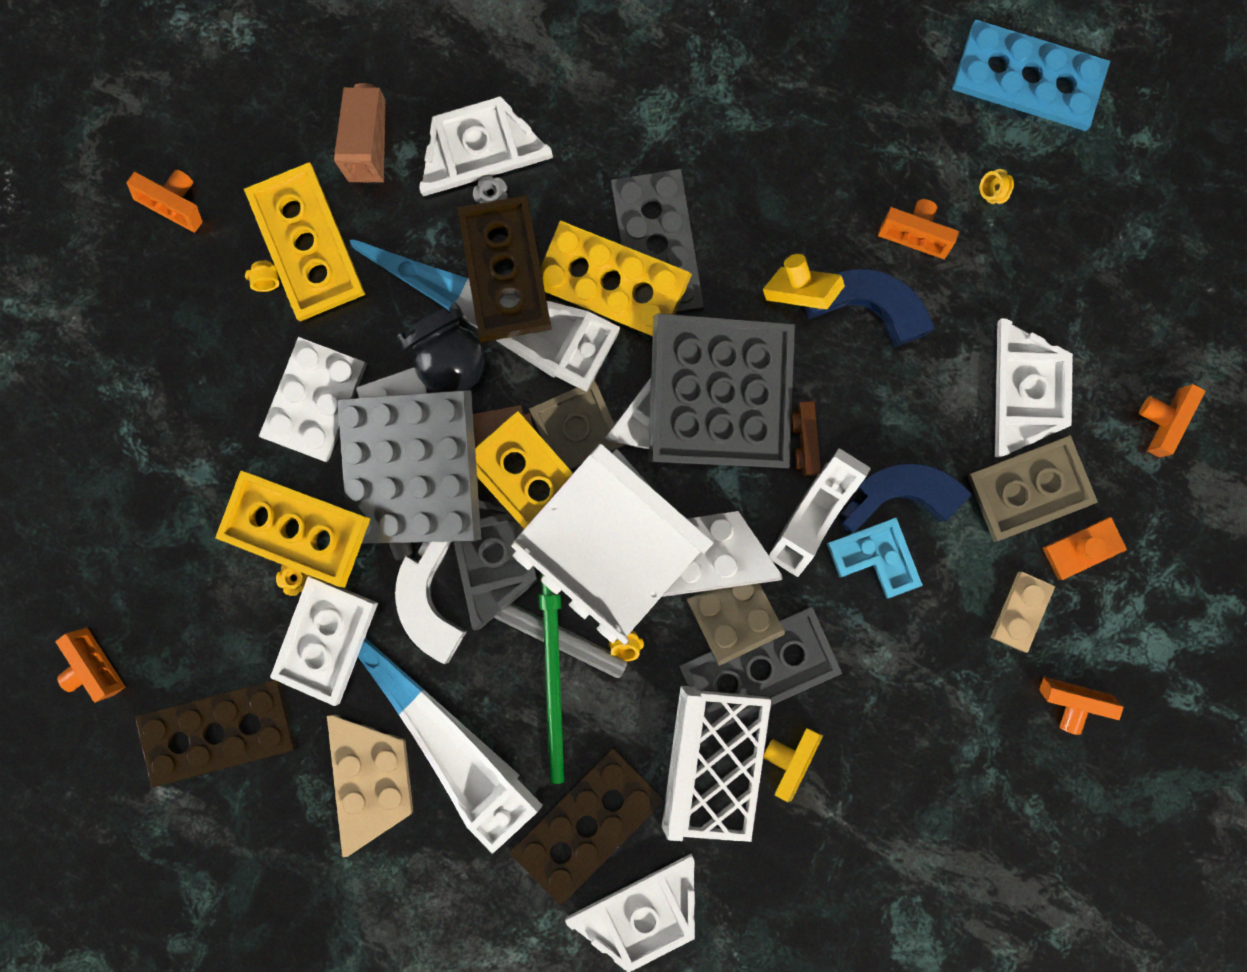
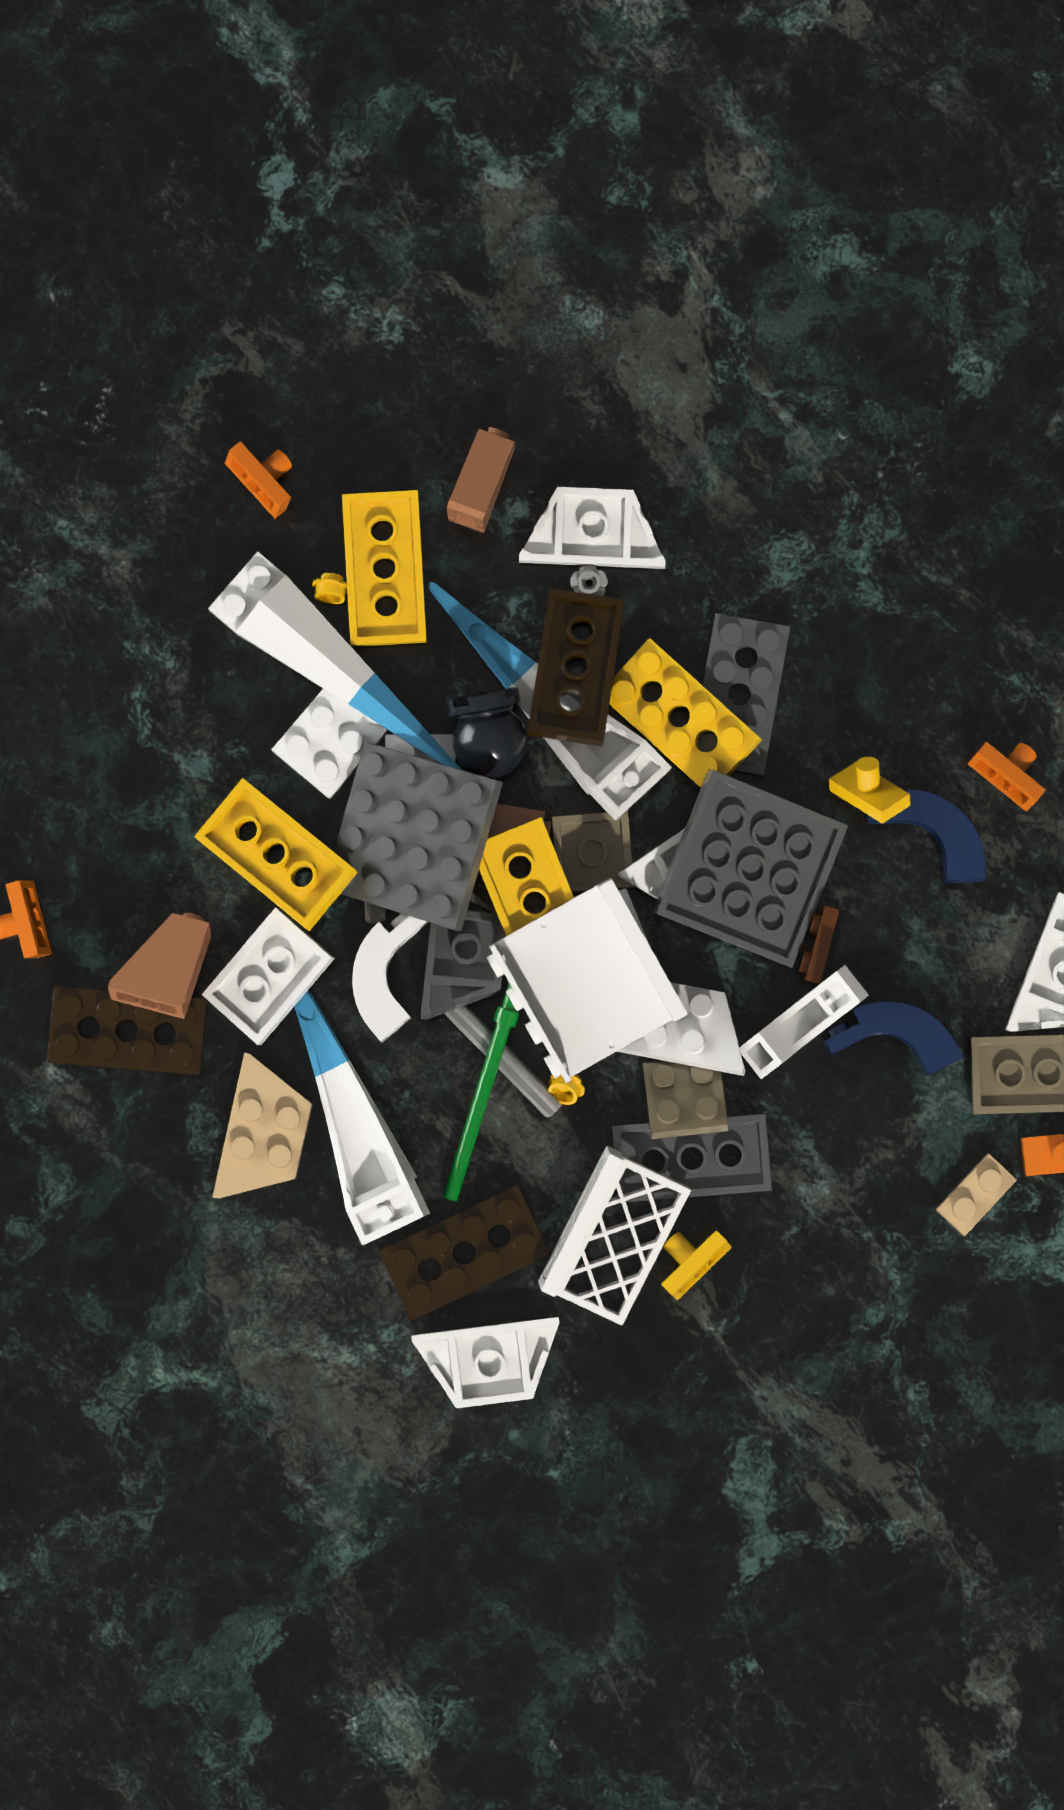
camera: 20 degrees right, 0 degrees up
yellow plate [276,565,310,596] -> none
medium azure plate [827,518,923,598] -> none
orange tile [1039,677,1124,735] -> none
none -> nougat slope [108,913,211,1019]
none -> white plate [208,552,462,770]

